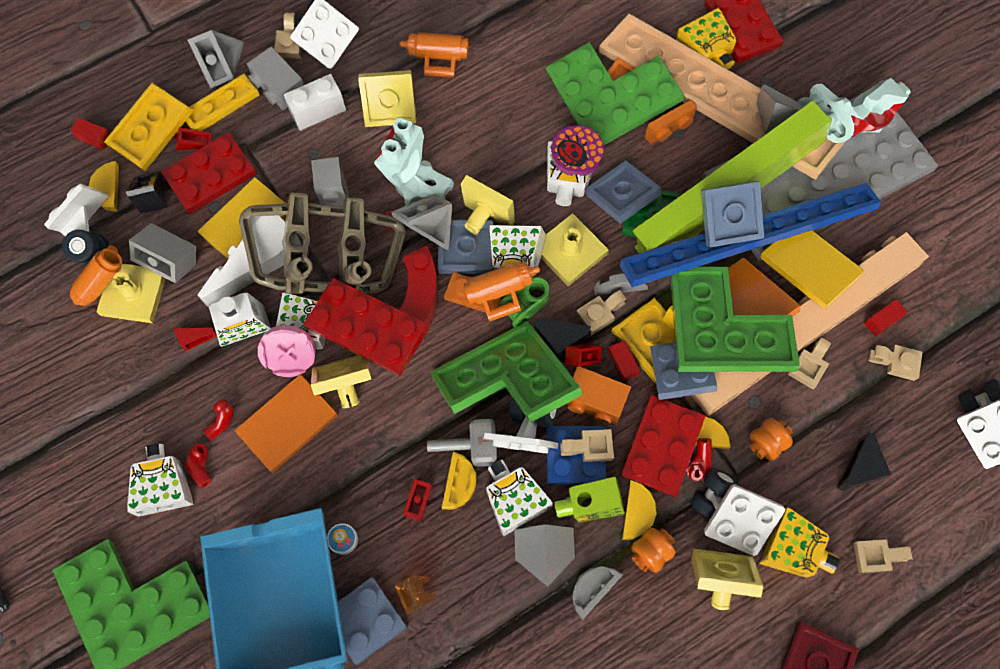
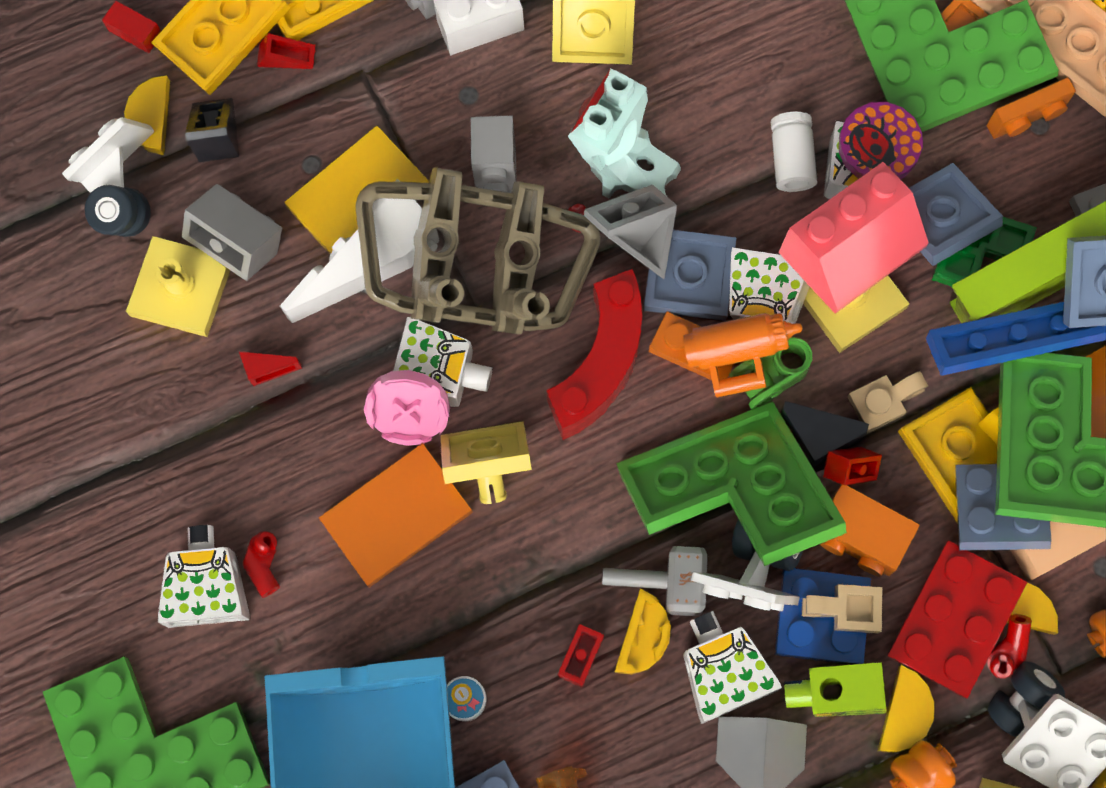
camera: 10 degrees right, 5 degrees up
orange piece [70,245,122,306] -> none
red plate [161,132,257,215] -> none
red arm [202,399,234,441] -> none
white torso [209,293,271,347] -> none
red plate [303,278,430,376] -> none
light yellow tile [461,175,515,235] -> none
light grey tile [593,273,648,296] -> none
red piece [607,340,640,383] -> none
none -> white piece [771,111,817,192]
none -> coral slope [779,162,929,314]

